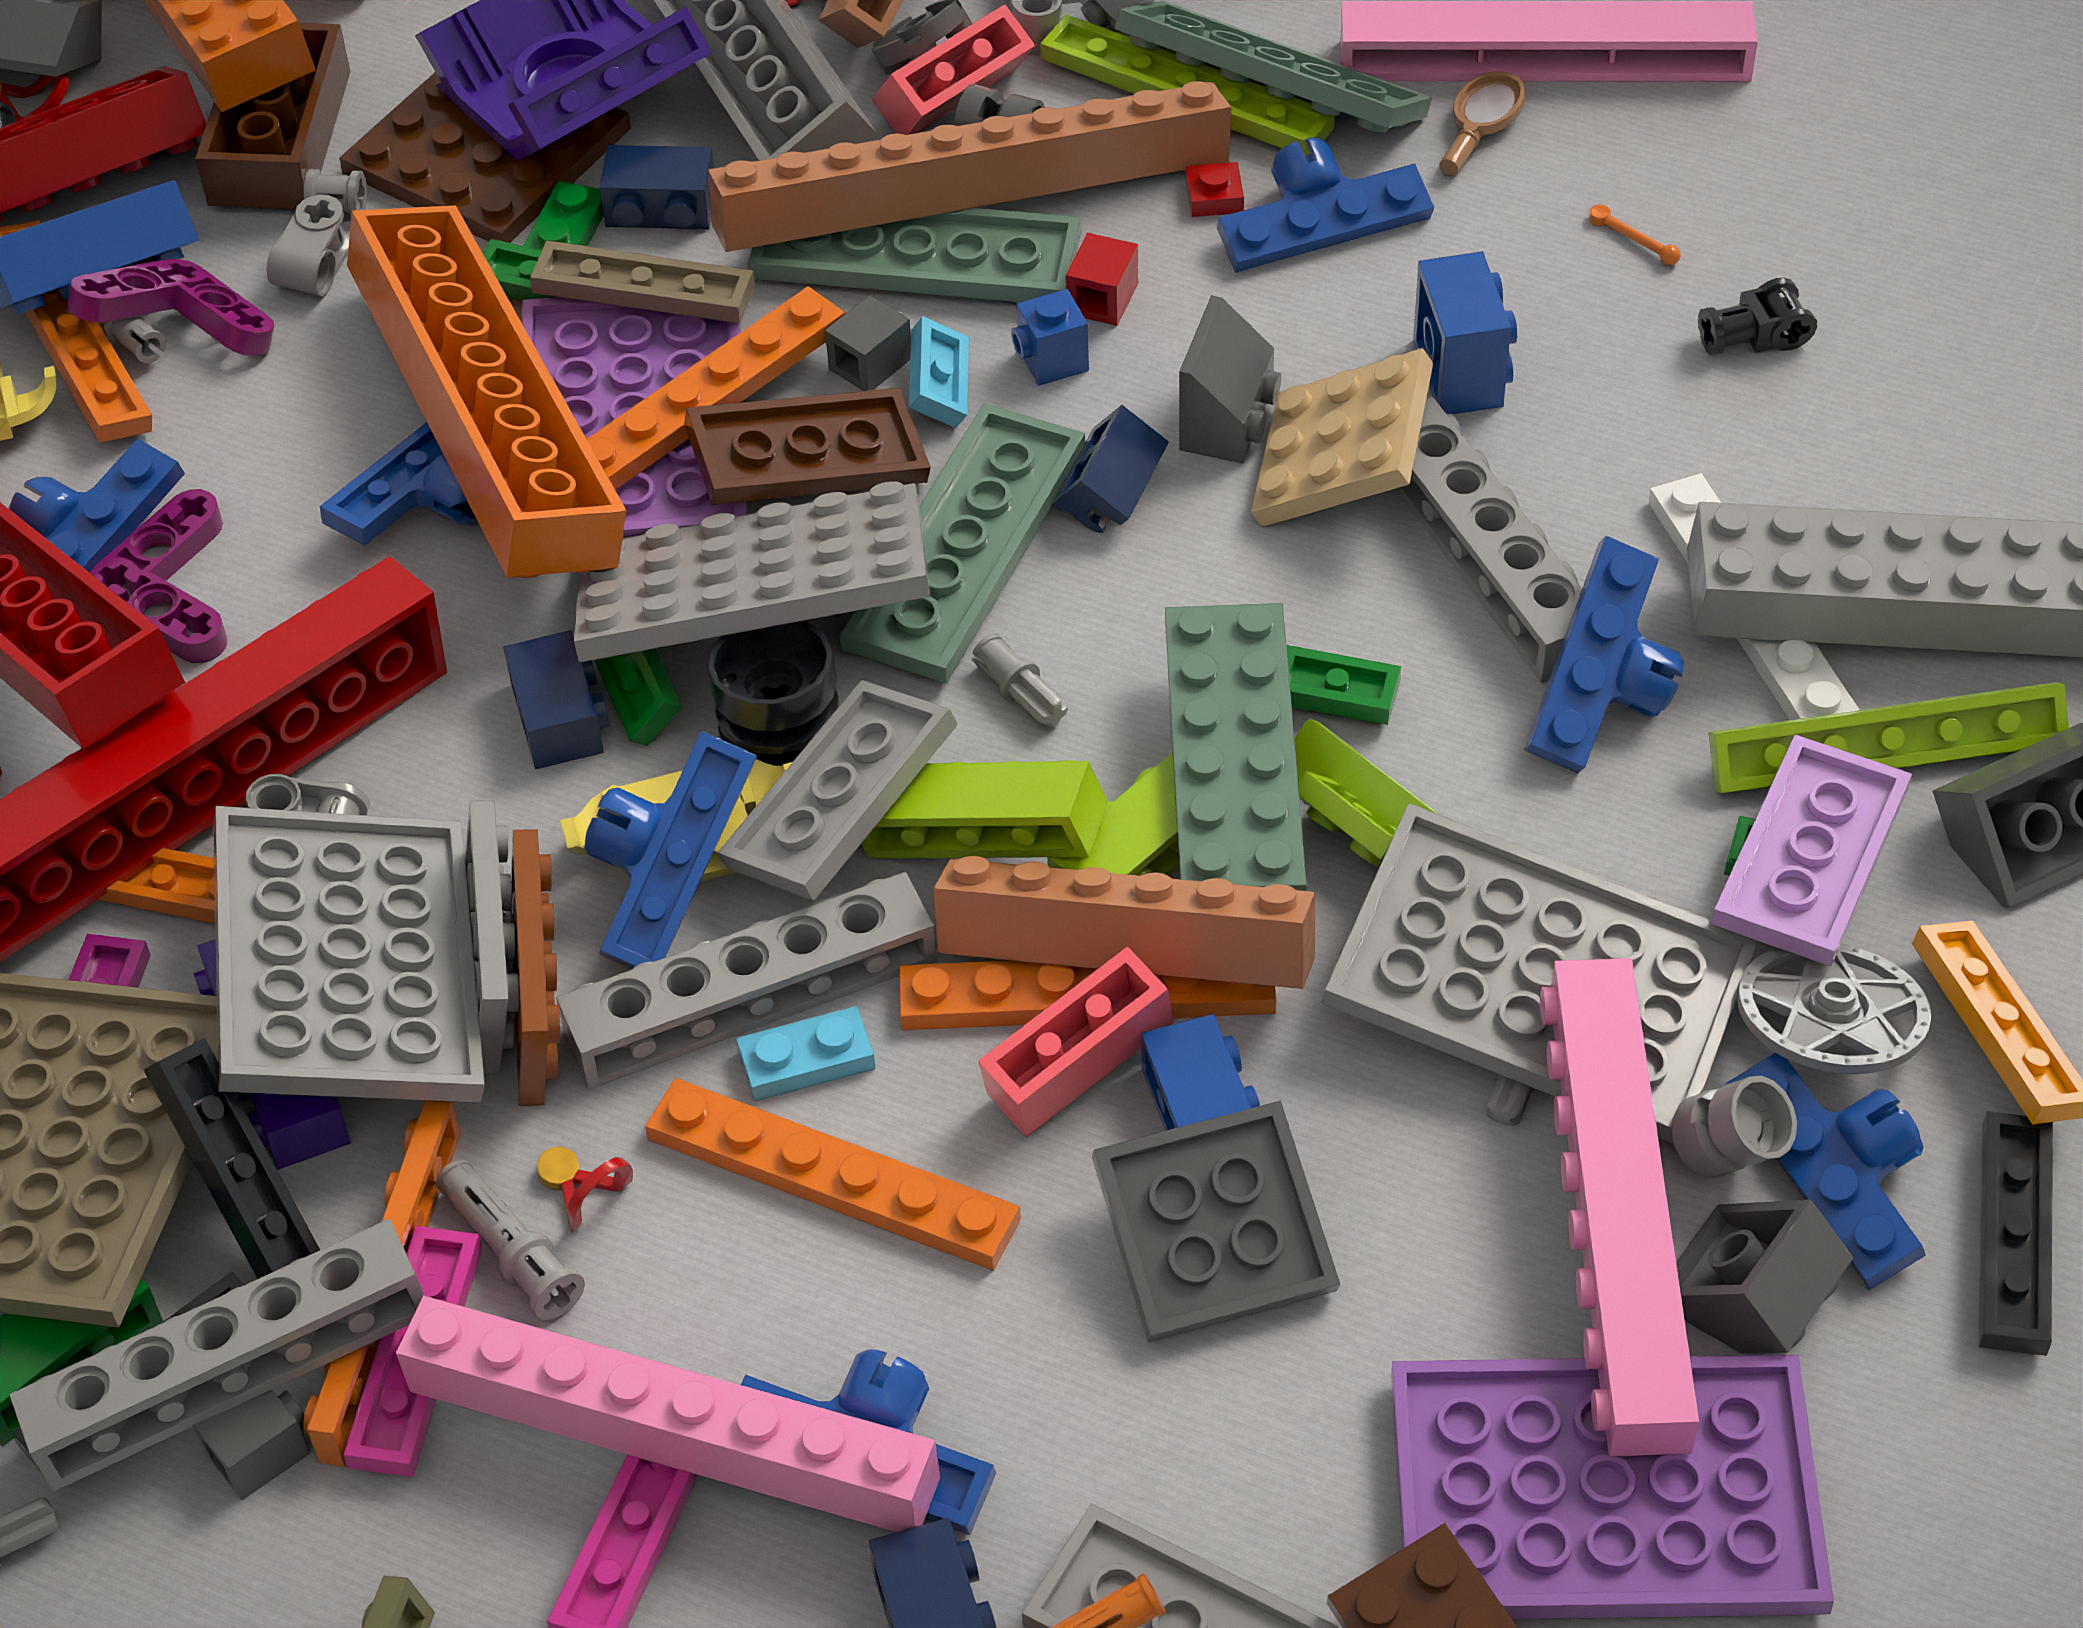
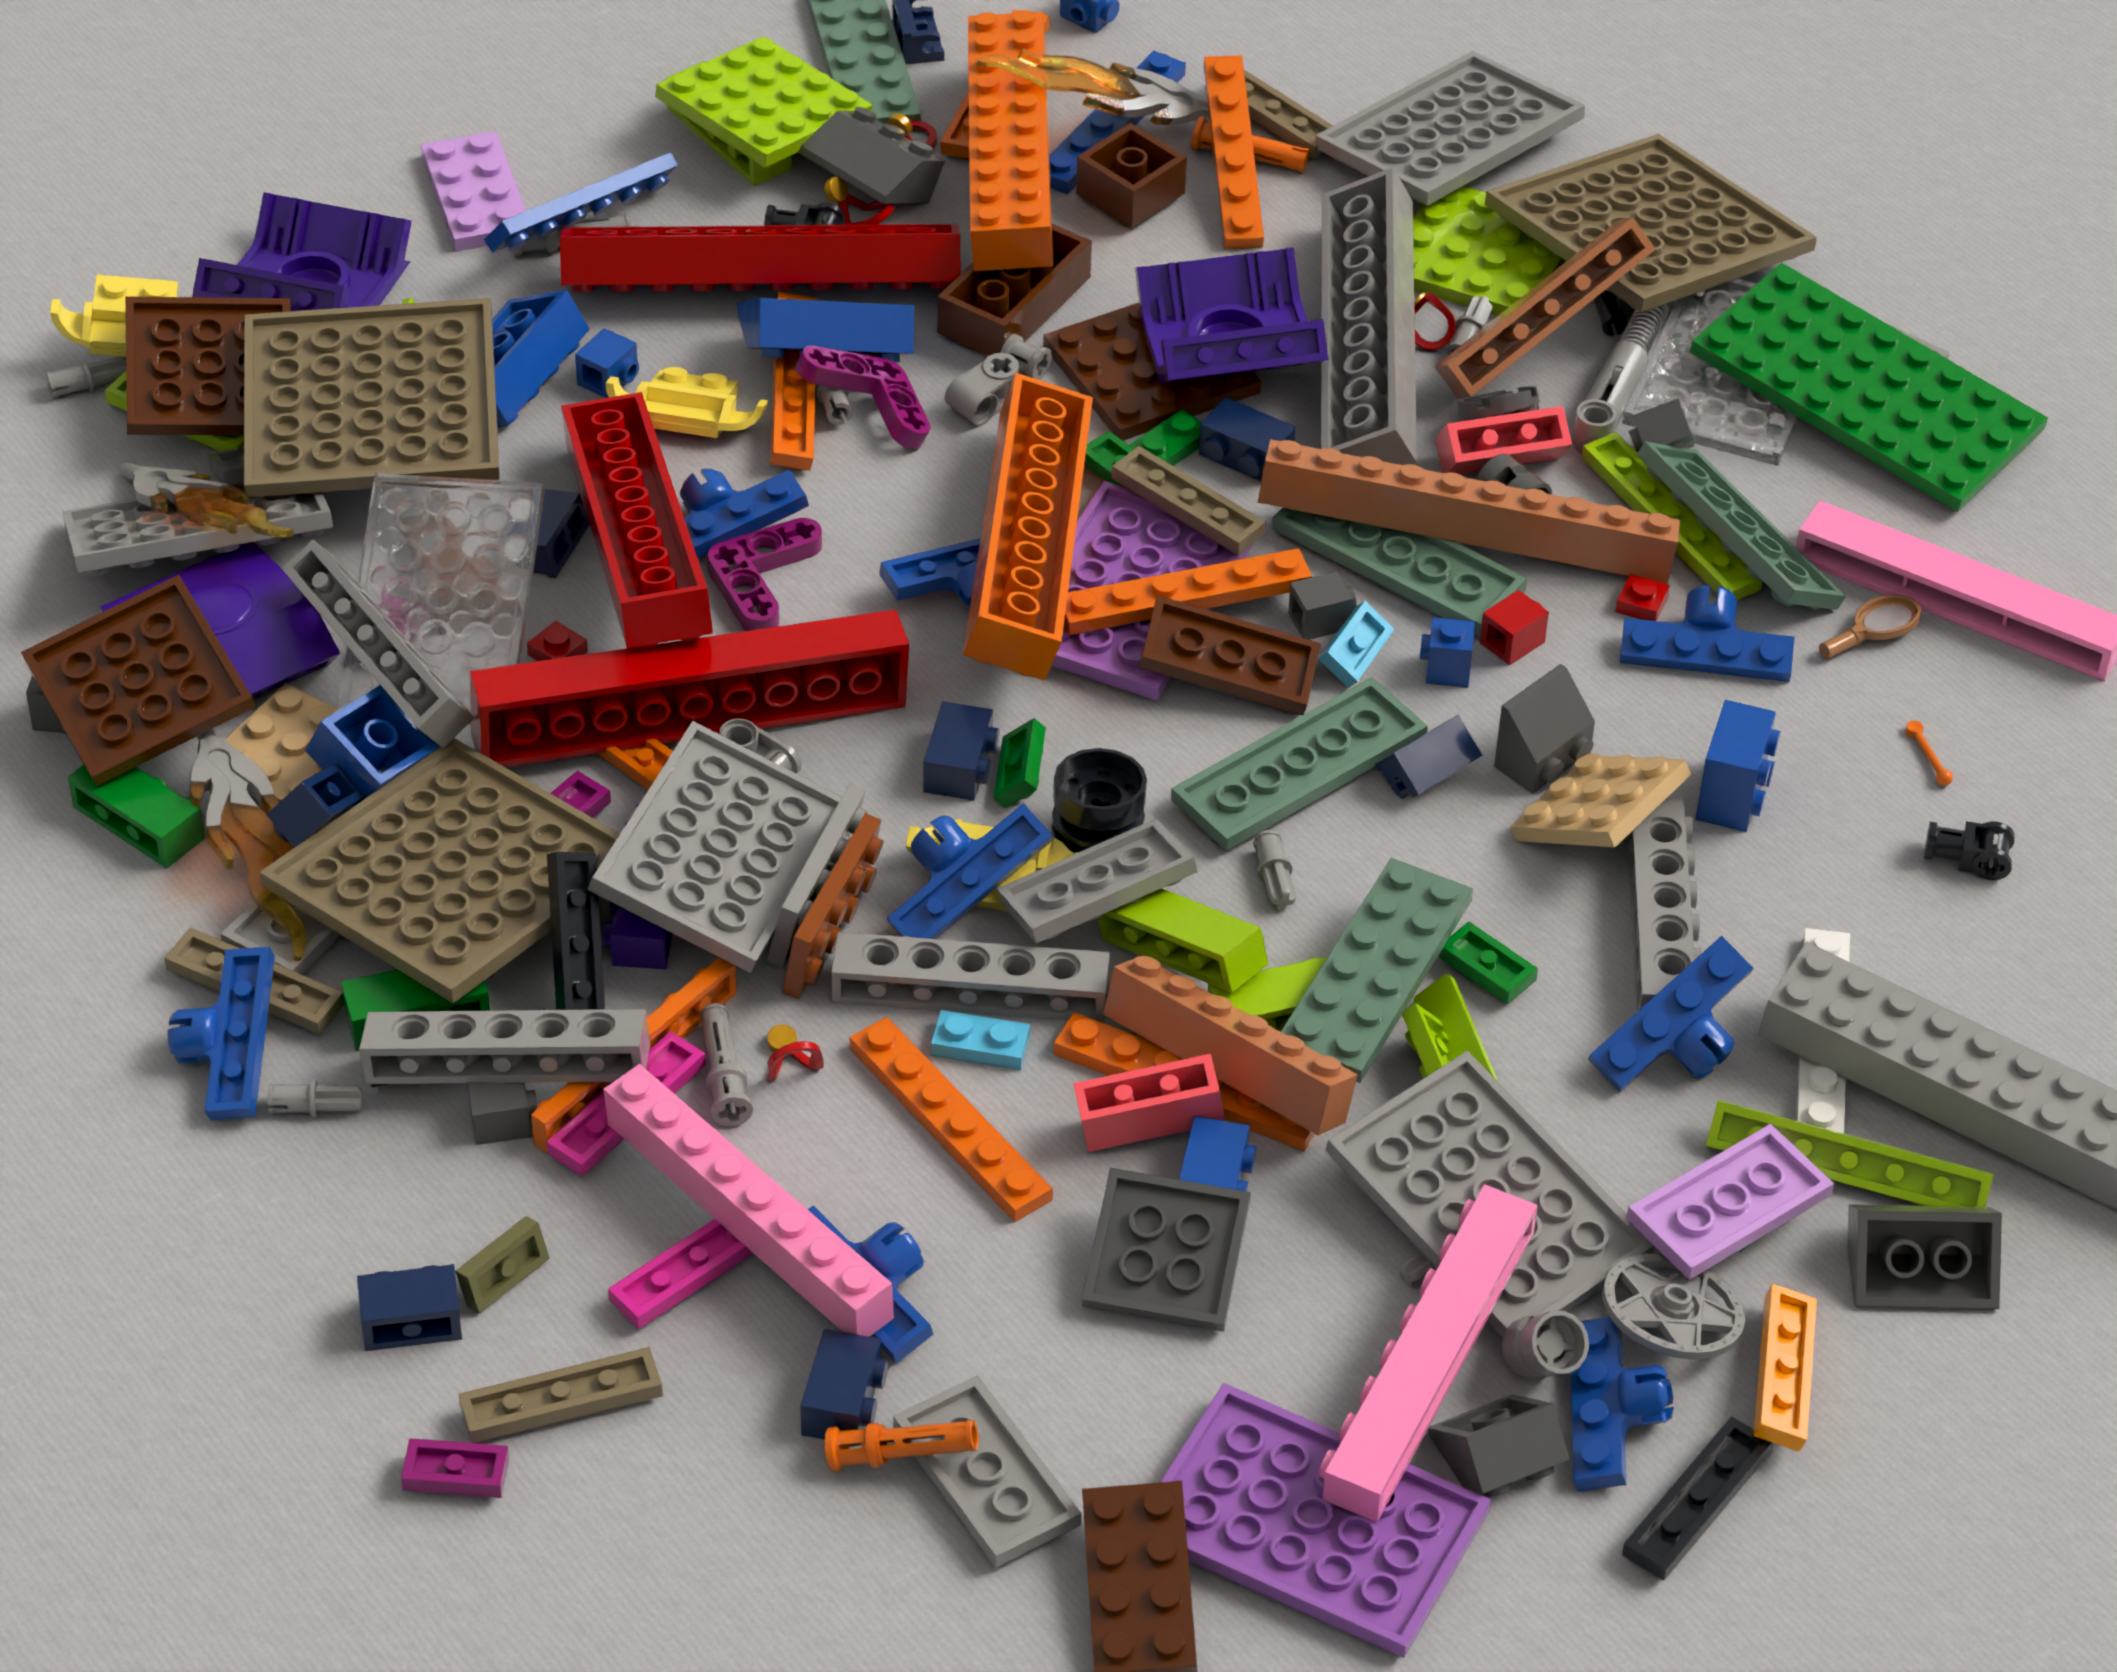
camera: 25 degrees right, 5 degrees down
light grey plate [574,482,931,662] -> none

